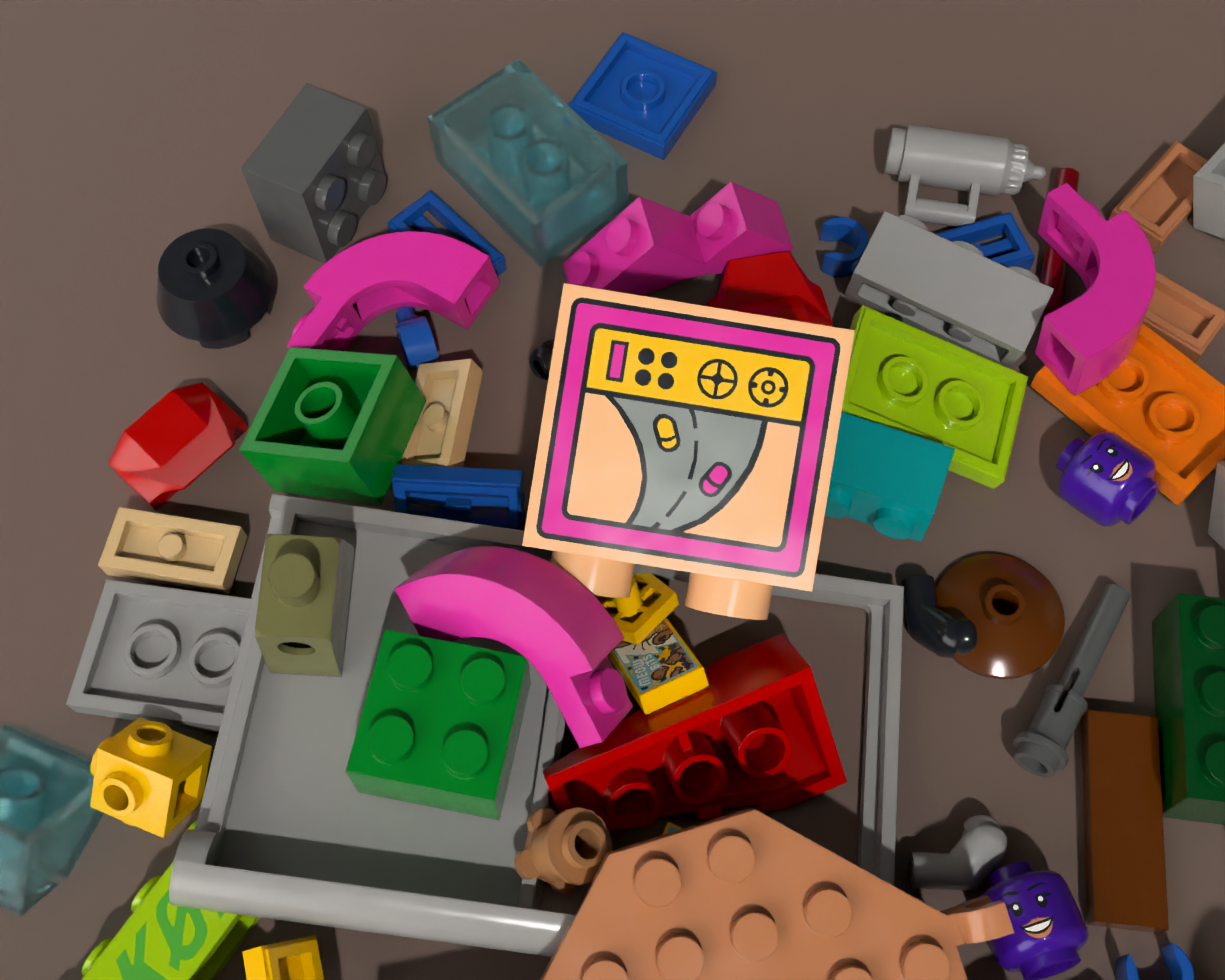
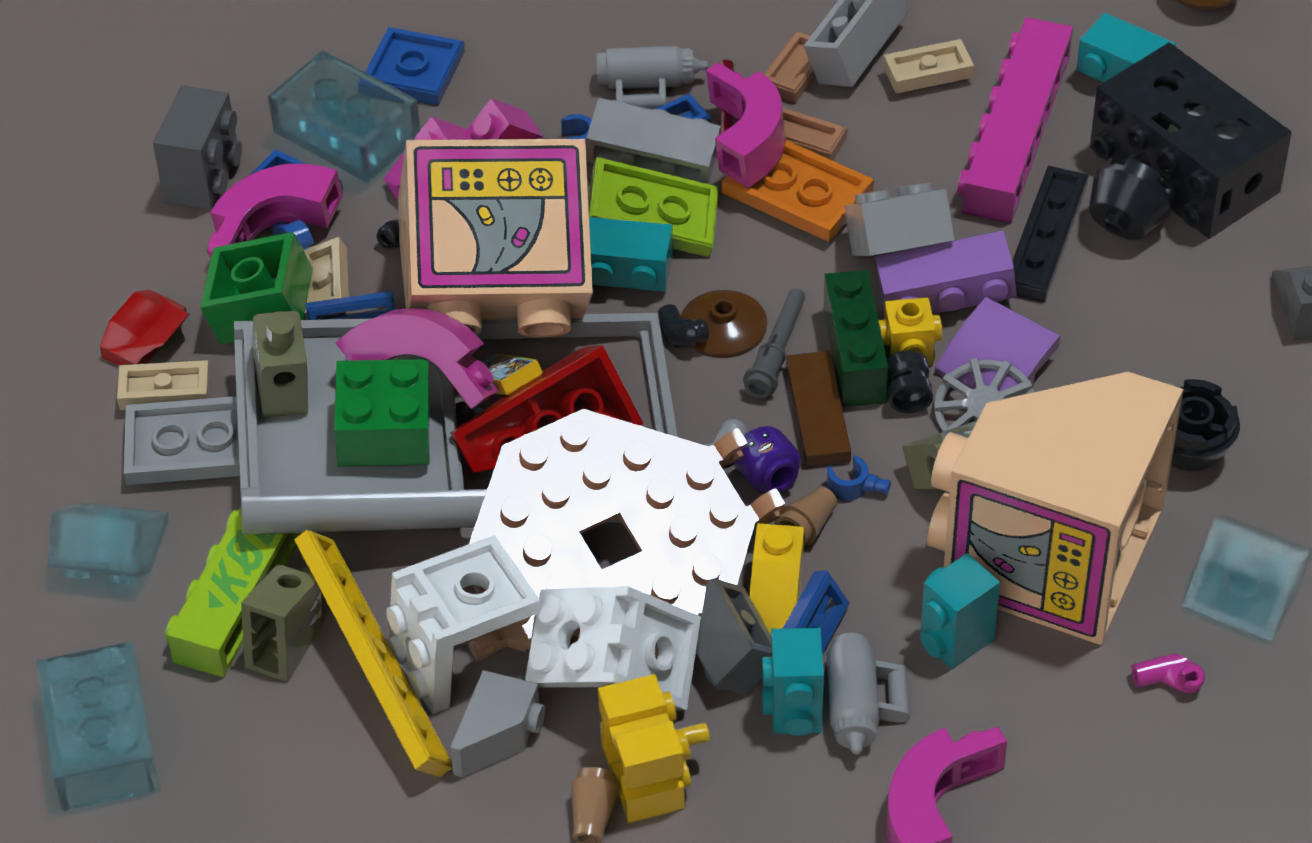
camera: 15 degrees left, 15 degrees down
yellow brick [90,717,212,838] -> none
black cone [157,228,274,349] -> none
medium nougat brick [514,807,612,895] -> none
yellow piece [596,573,679,645] -> none
dark purple head [1056,431,1160,527] -> none

